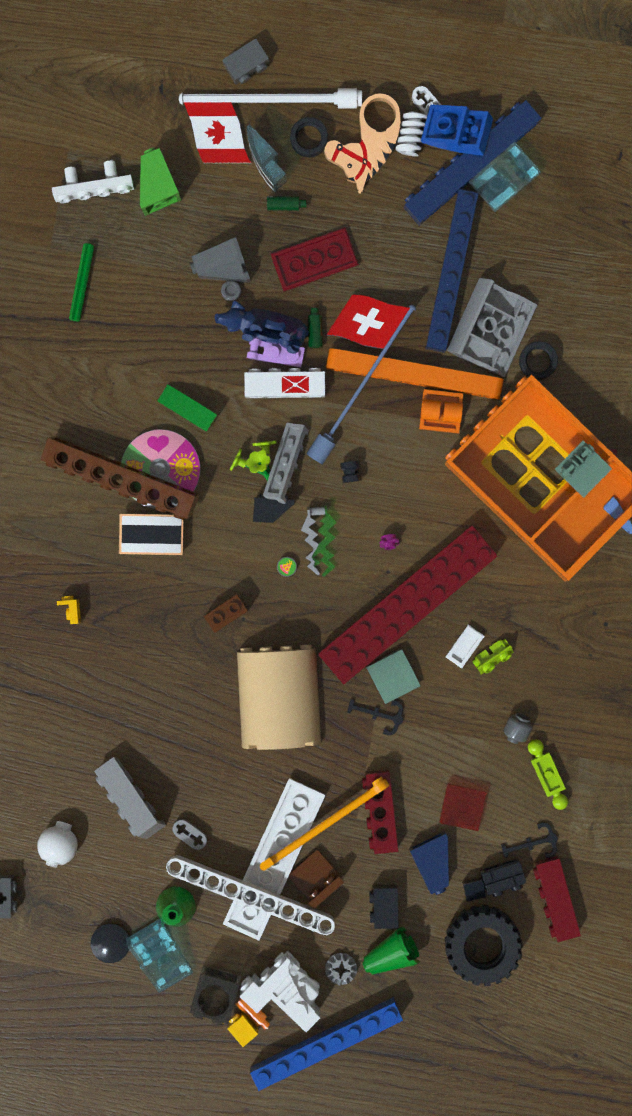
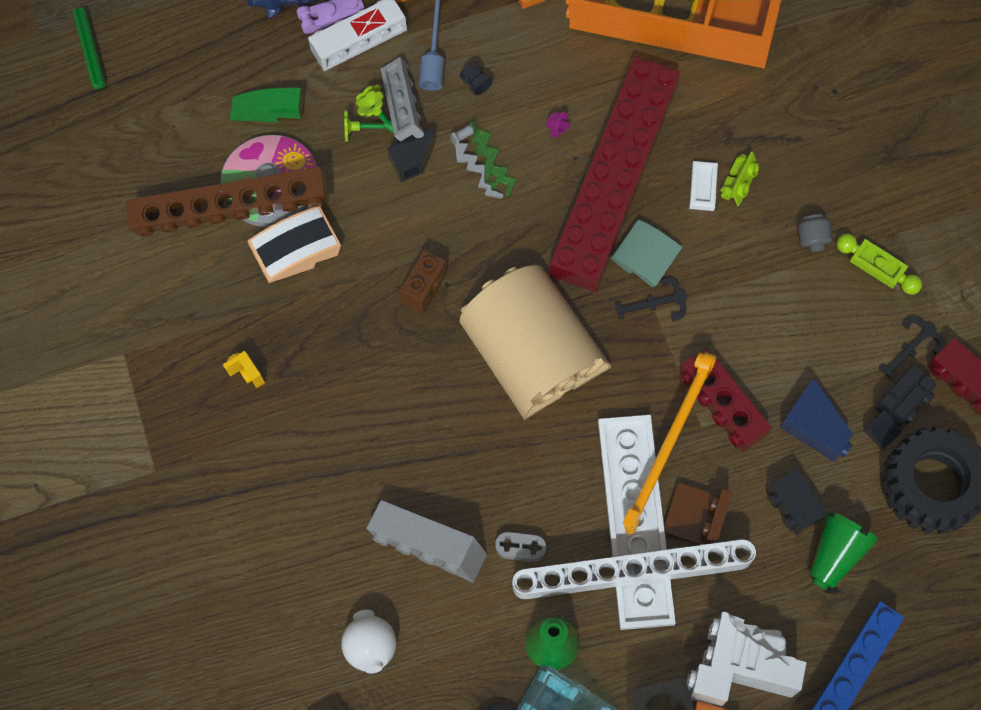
camera: 30 degrees left, 20 degrees down
tile [277,557,297,577] -> none
light grey gear [325,953,357,986] -> none
clear red plate [439,783,487,831] -> none

